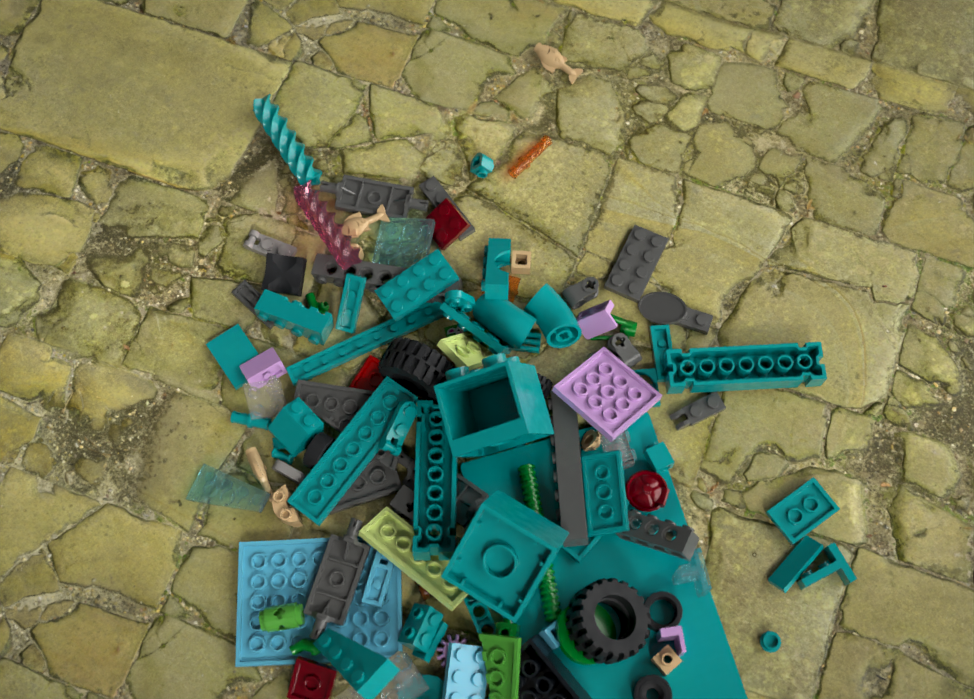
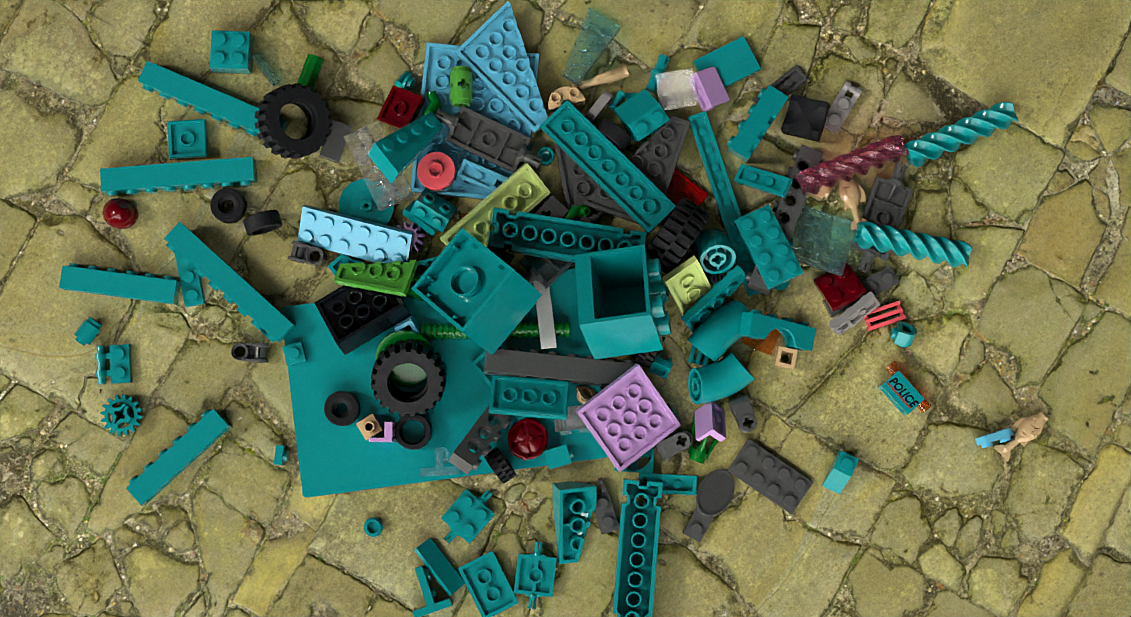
camera: 95 degrees right, 15 degrees up
green arm [305,293,329,314] -> none
teal plate [379,400,417,456] -> none
teal plate [445,290,476,312] -> none
none -> teal plate [395,71,415,90]
none -> coral piece [417,152,458,192]
none -> teal plate [441,489,496,544]
none -> medium azure wing [455,1,548,133]
none -> black tyre [484,447,516,484]
none -> teal plate [514,542,557,609]
none -> white sticker [533,281,557,349]
none -> teal tile [537,147,555,166]
none -> teal wedge [552,481,597,564]
none -> green arm [564,205,591,220]
none -> teal tile [649,353,673,379]
none -> teal brick [692,228,736,274]
none -> teal slope [822,451,859,494]
none -> light grey hinge [829,291,880,335]
none -> teal piece [853,221,972,268]
none -> coral tile [864,300,906,331]
none -> teal panel [878,370,924,415]
none -> medium azure plate [975,427,1014,448]

